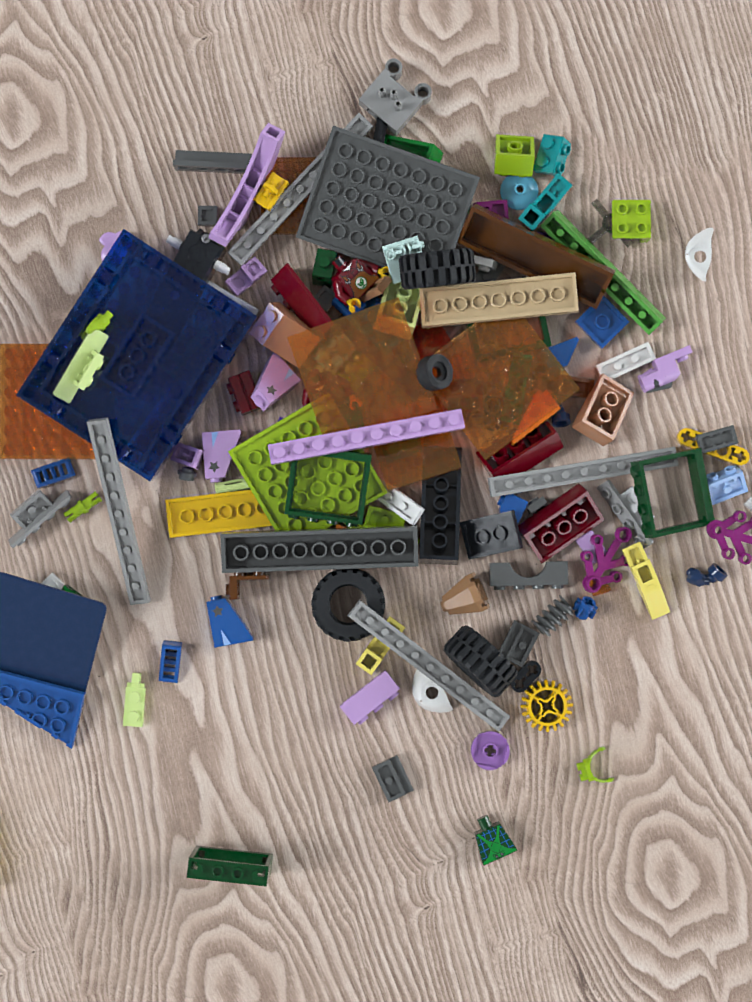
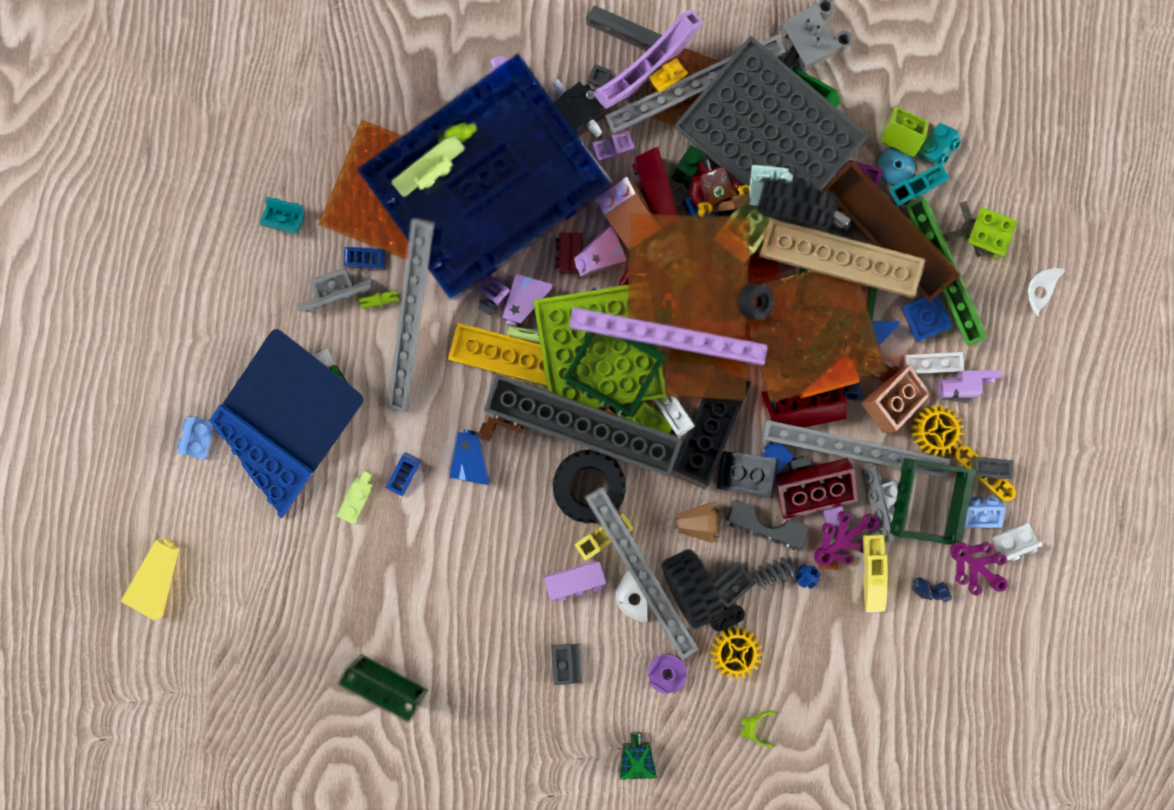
camera: 20 degrees right, 0 degrees up
none -> yellow gear [911,405,965,456]

